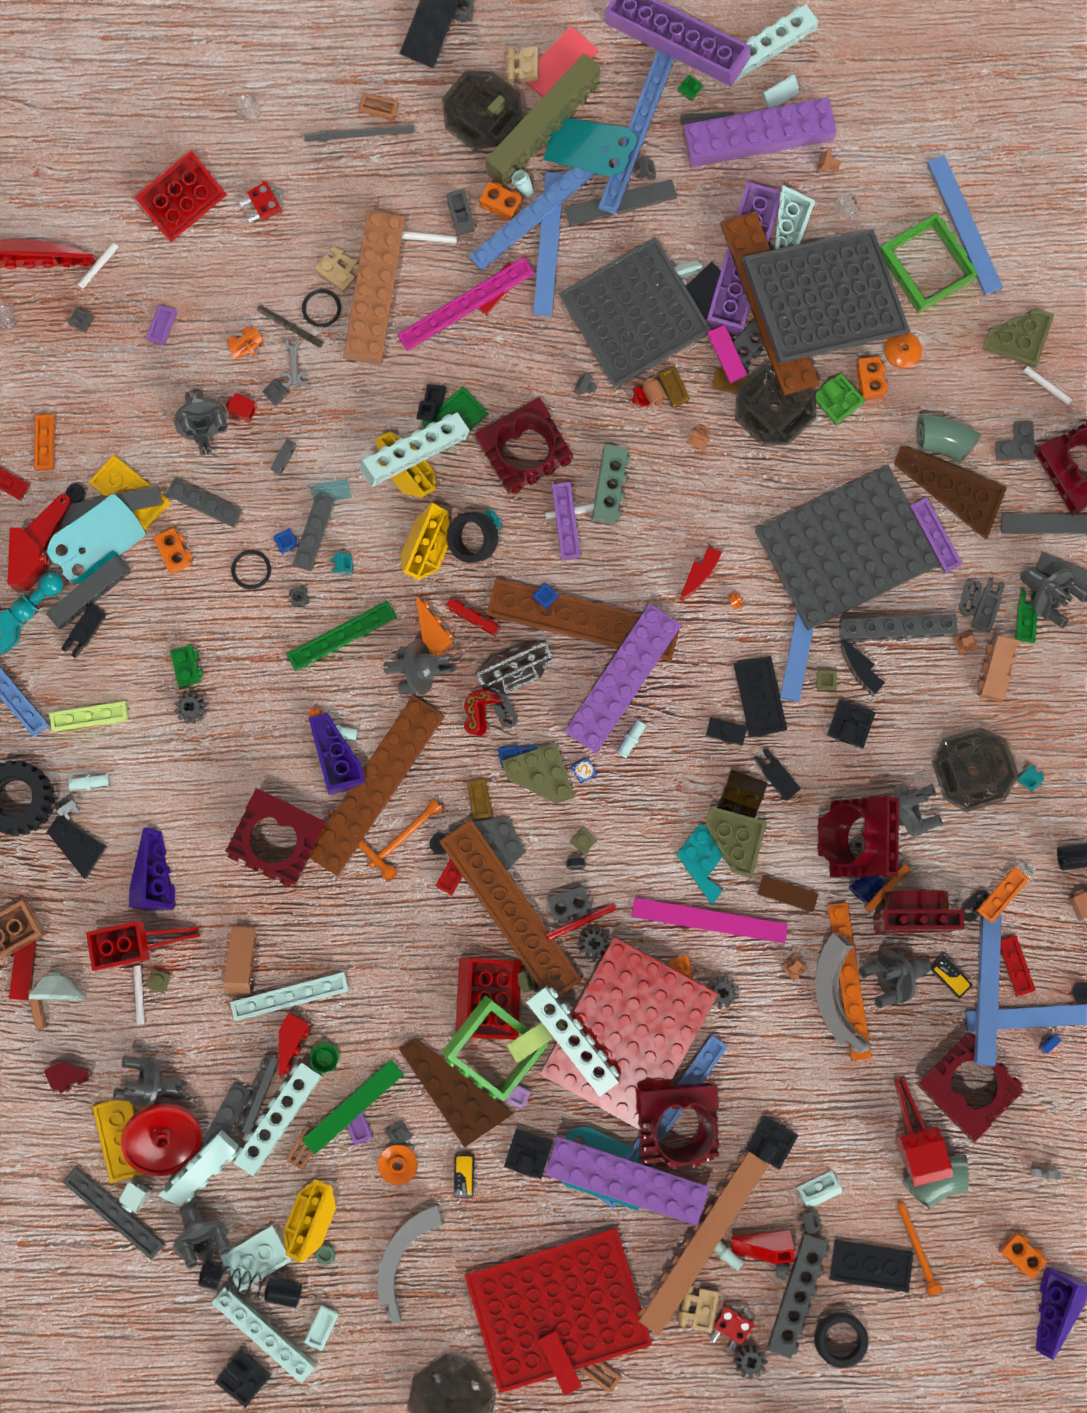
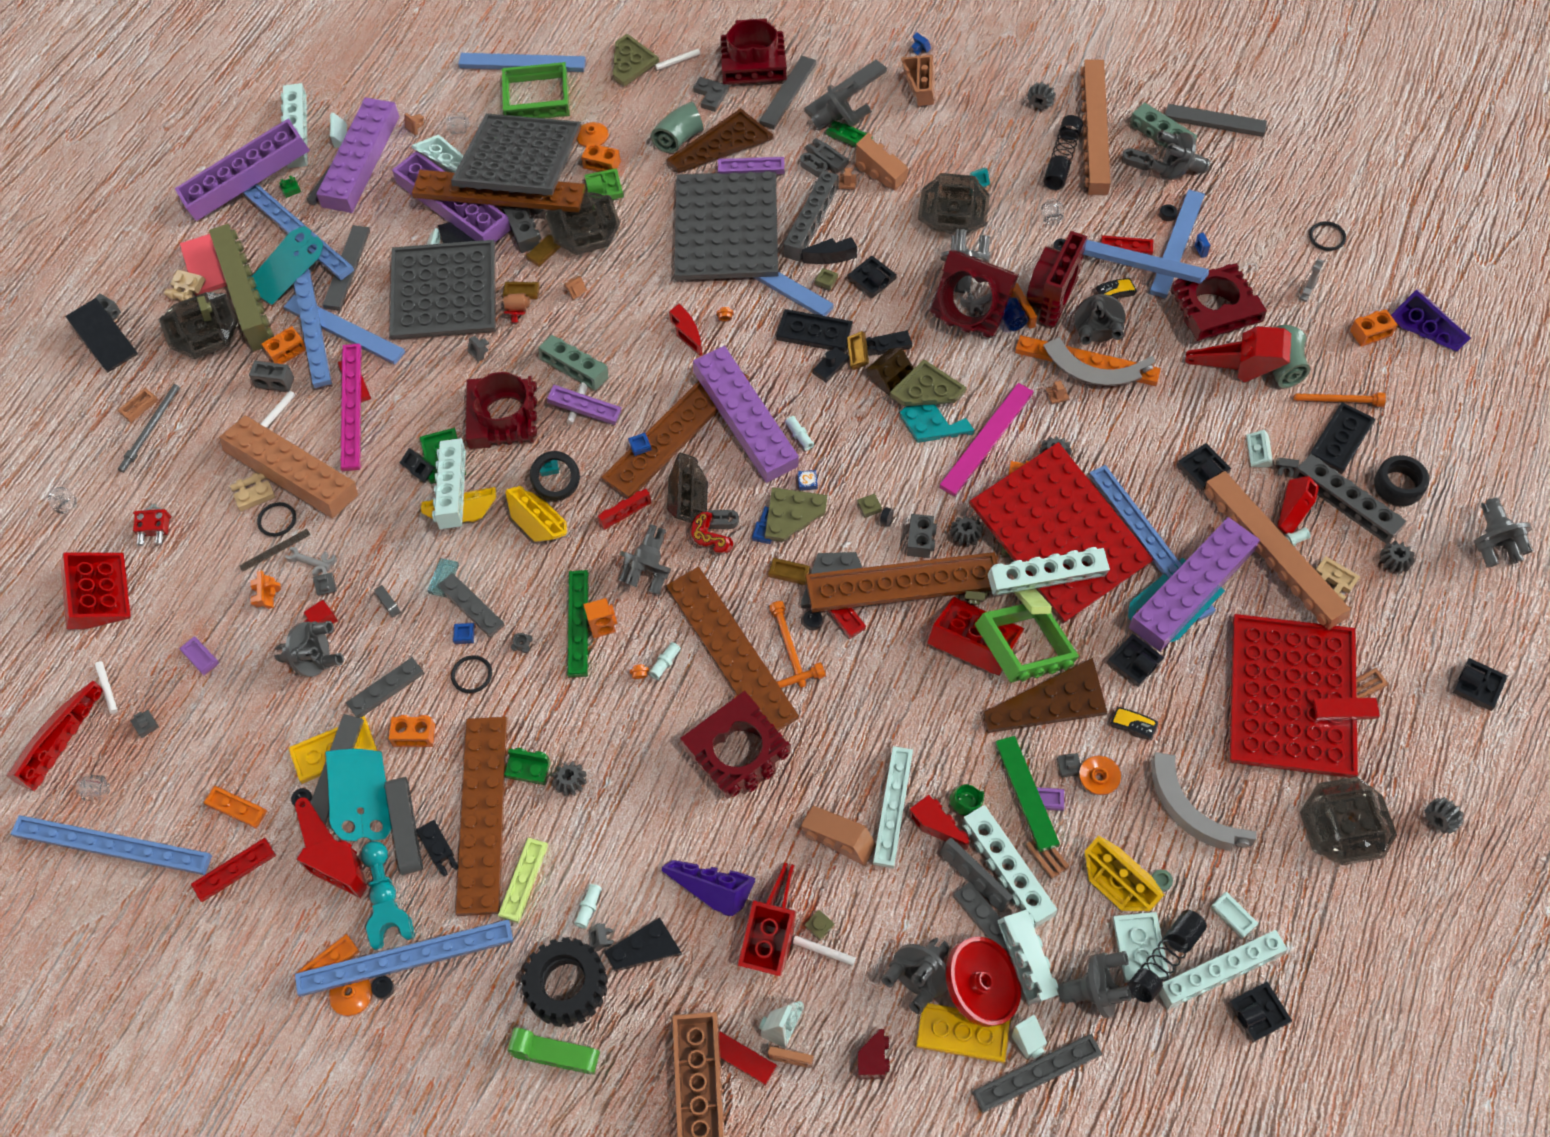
camera: 60 degrees left, 20 degrees down
dark purple wedge [309,713,365,796] -> none
teal tile [330,552,353,575] -> none
orange slope [416,597,454,656] -> none
lavender tile [506,1085,532,1109] -> none
light aqua cone [512,170,534,197] -> none
red bar [545,903,617,941] -> none
dark grey tile [634,156,656,180] -> none
dark red hose [636,1082,719,1169] -> none
dark pink tile [707,325,747,384] -> none
red piece [709,1304,755,1354] -> none
reddish brown tile [757,876,819,913] -> none
dark grey plate [775,1263,789,1280] -> none
orange tile [976,866,1030,923] -> none
none -> dark orange plate [456,717,508,916]
none -> orange brick [584,598,618,638]
none -> pearl gold tile [847,331,869,370]

